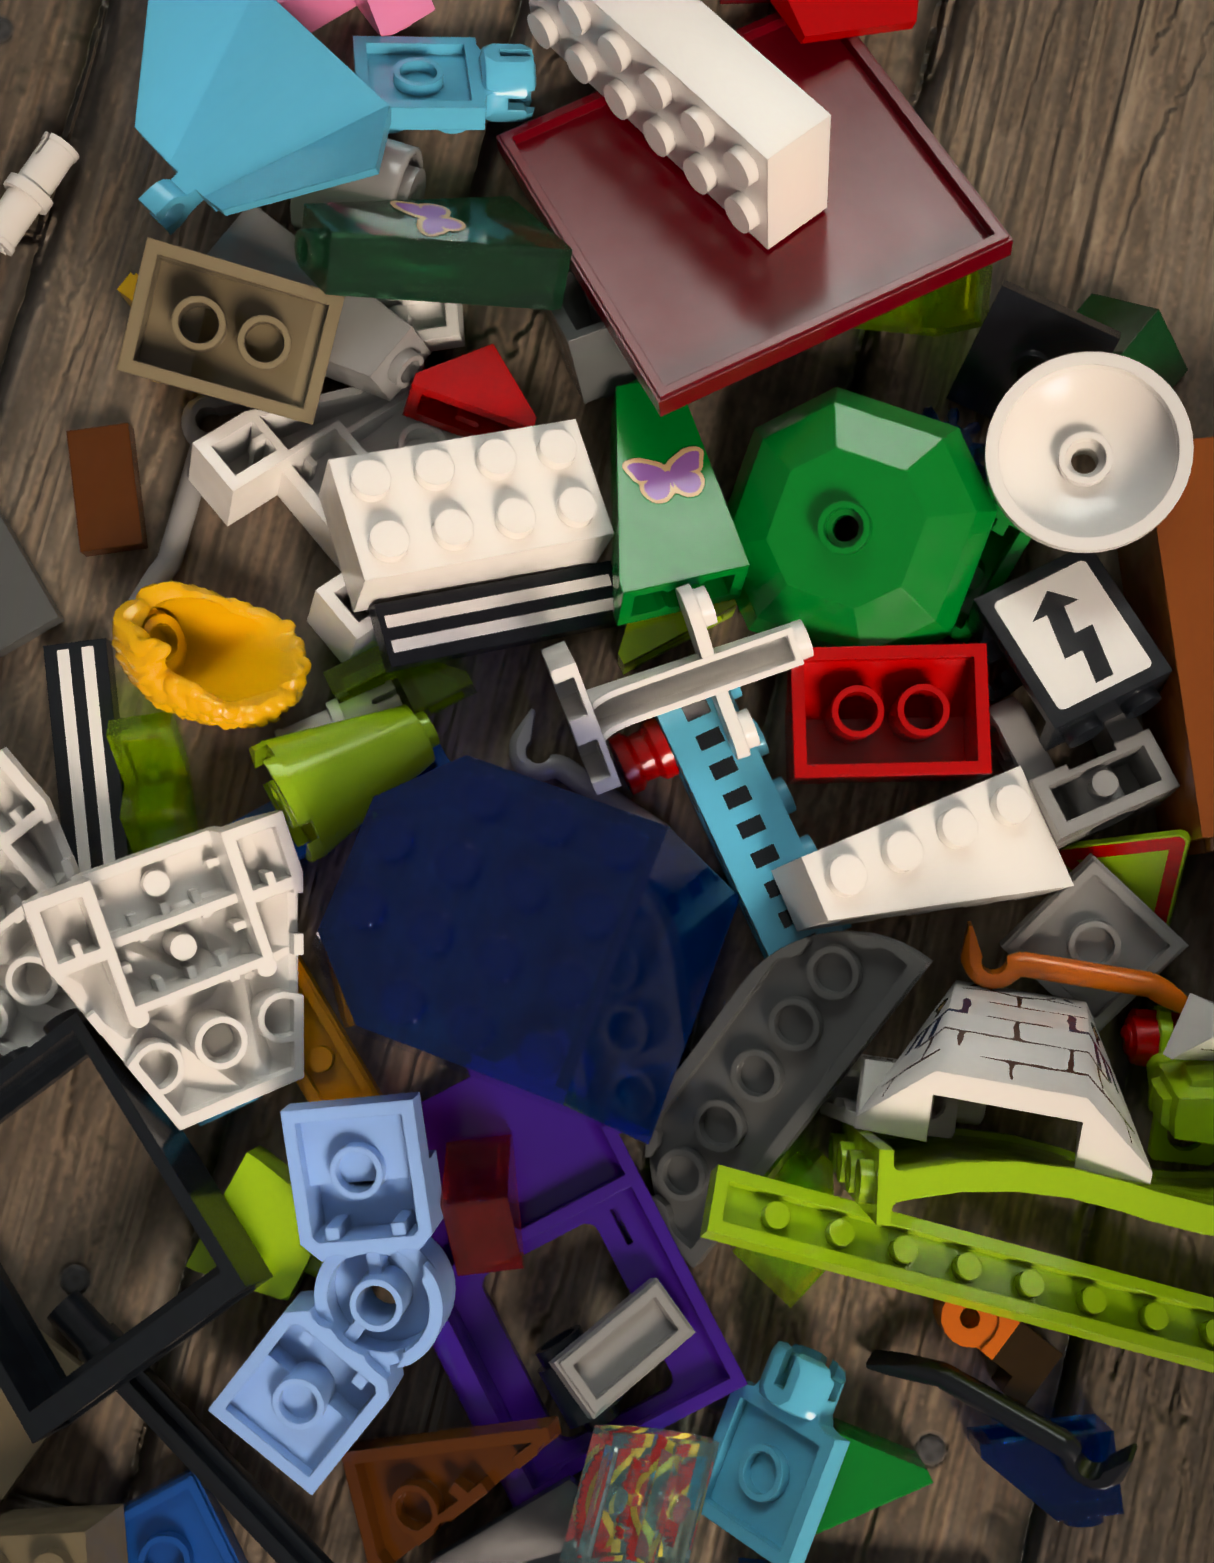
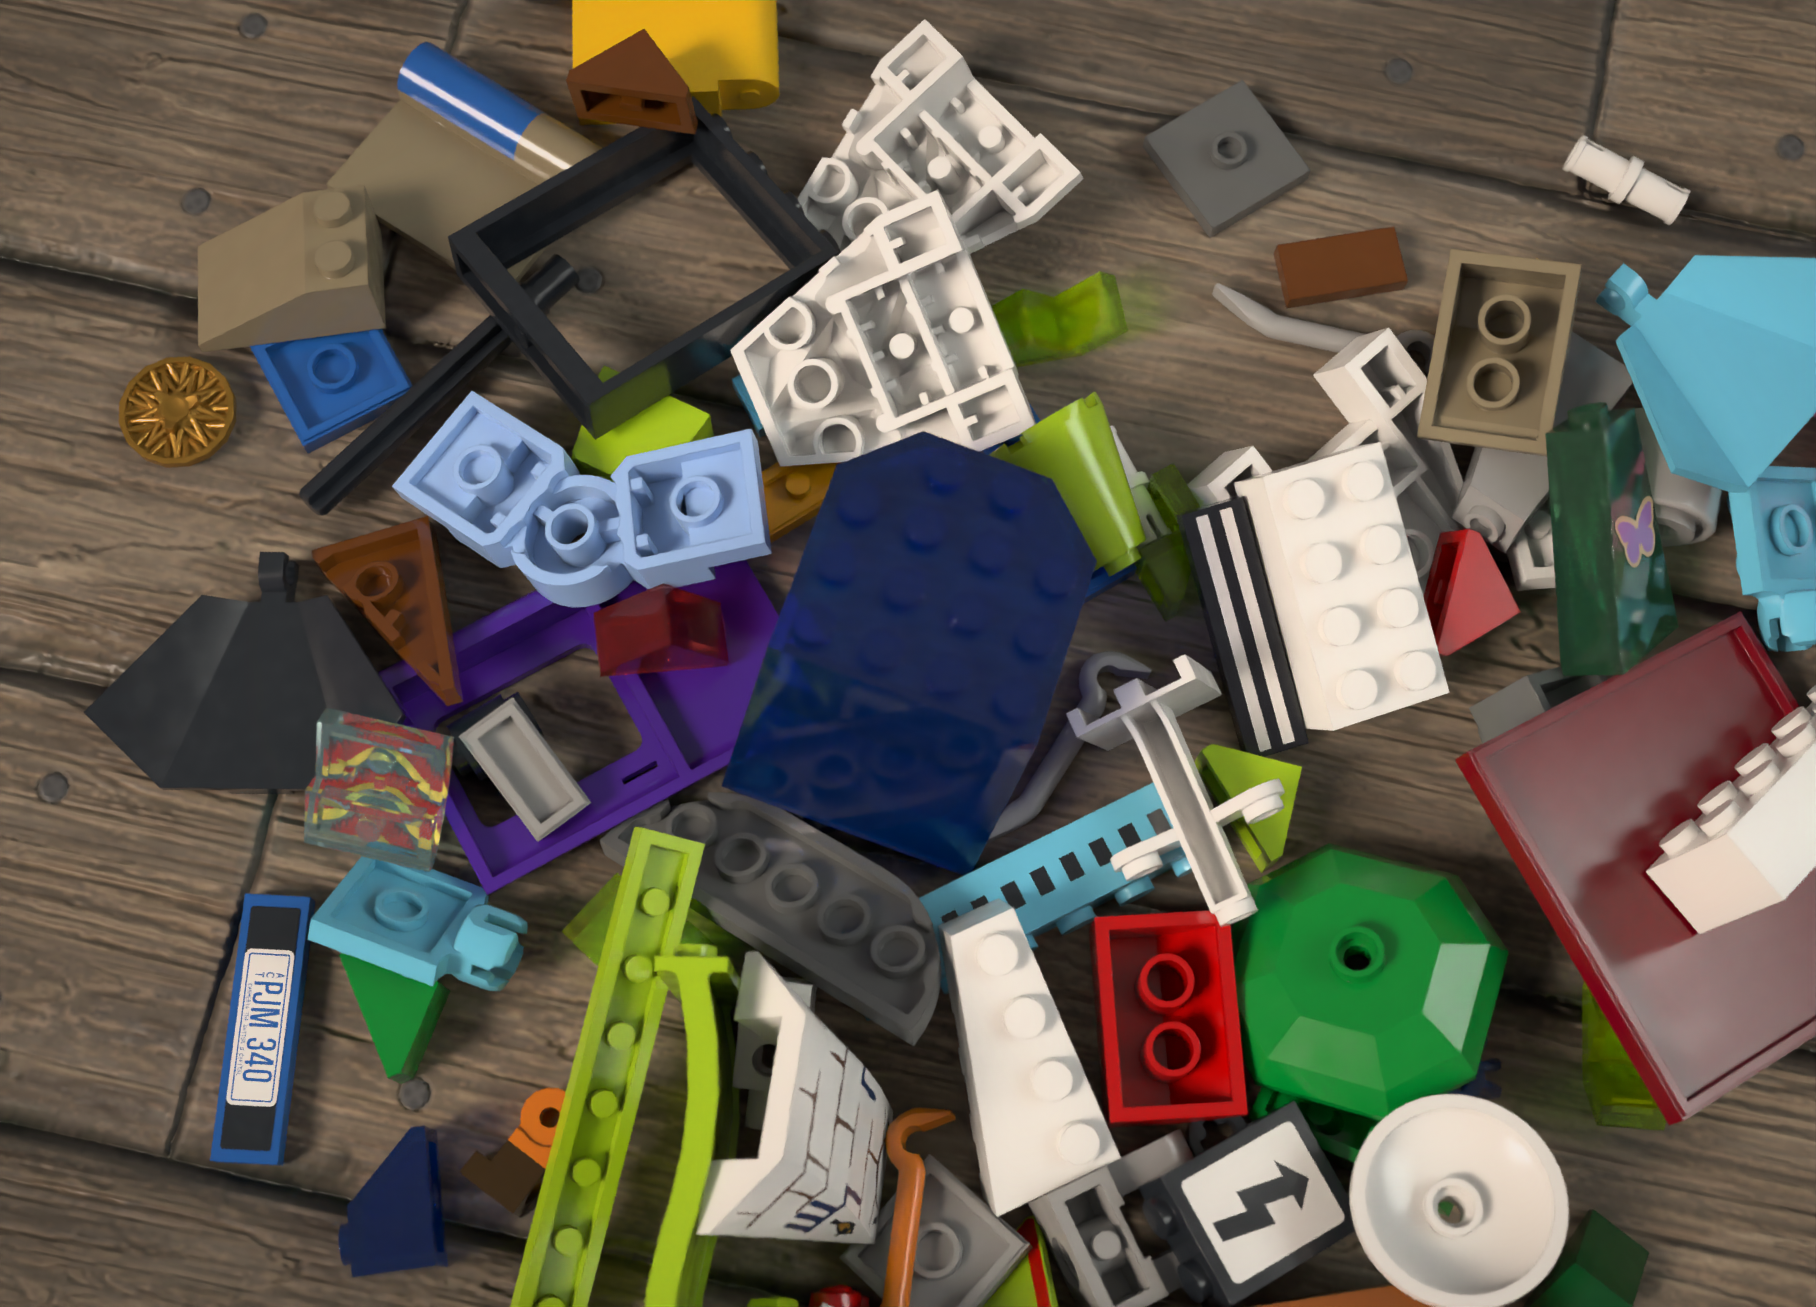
camera: 85 degrees right, 10 degrees down
black tile [43,638,134,872] -> none
yellow hair [111,581,312,730] -> none
red wheel [607,717,680,796] -> none
slope [610,379,750,626] -> none
black piece [866,1350,1138,1490] -> none
black plate [946,279,1121,419] -> none

